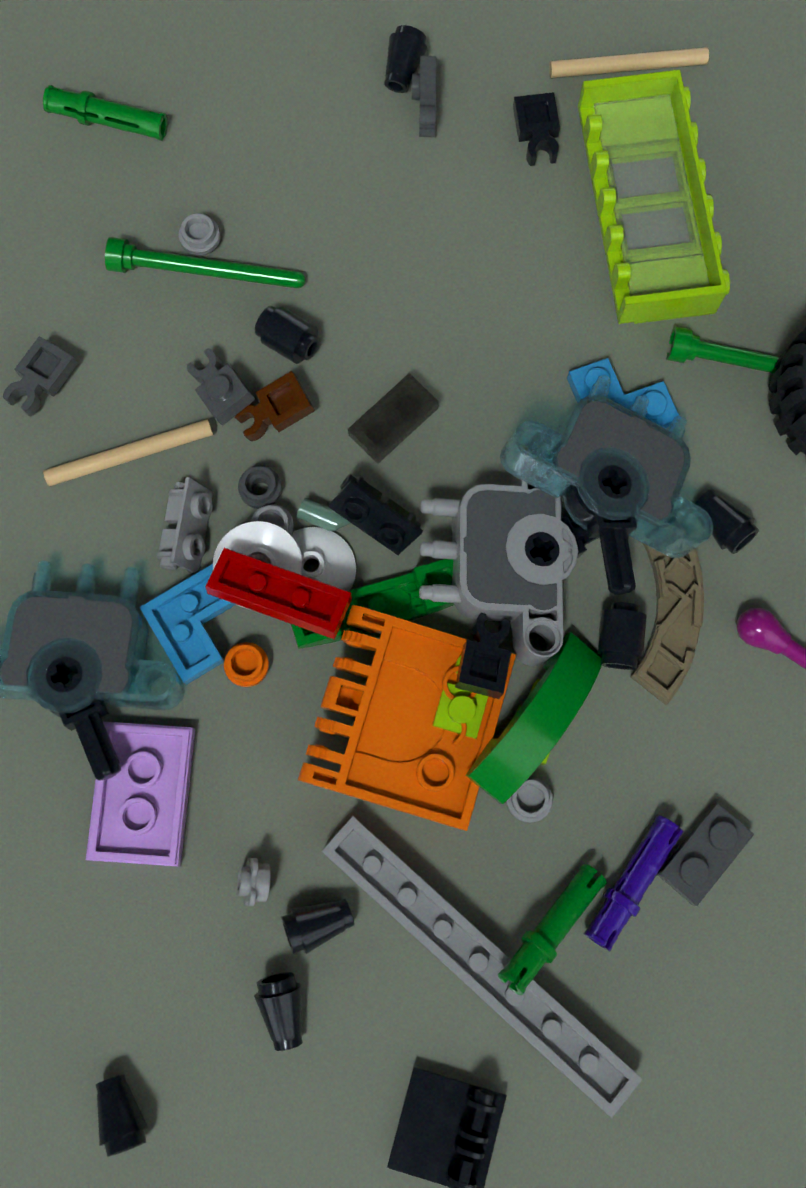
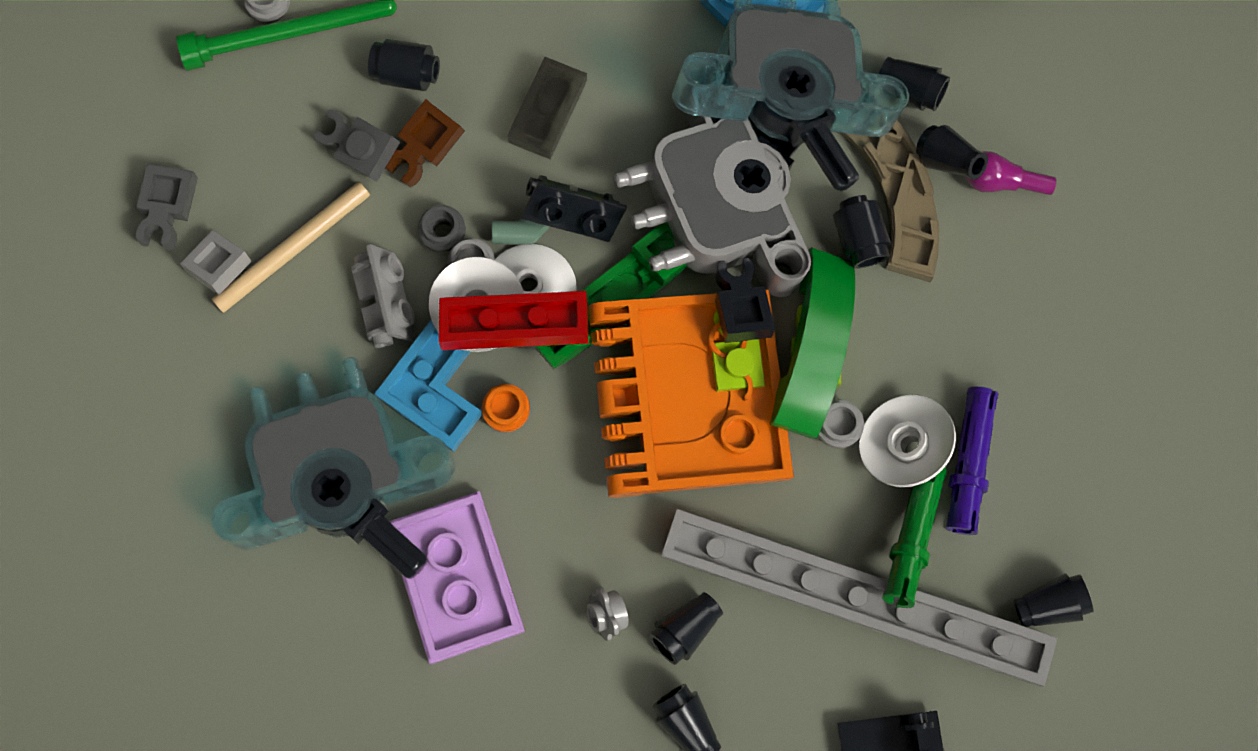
camera: 25 degrees left, 0 degrees up
dark grey plate [657,803,754,906] -> none
none -> light grey plate [180,230,252,295]
none -> white dish [859,395,956,487]
none -> black cone [916,125,988,180]
none -> black cone [1013,573,1094,627]

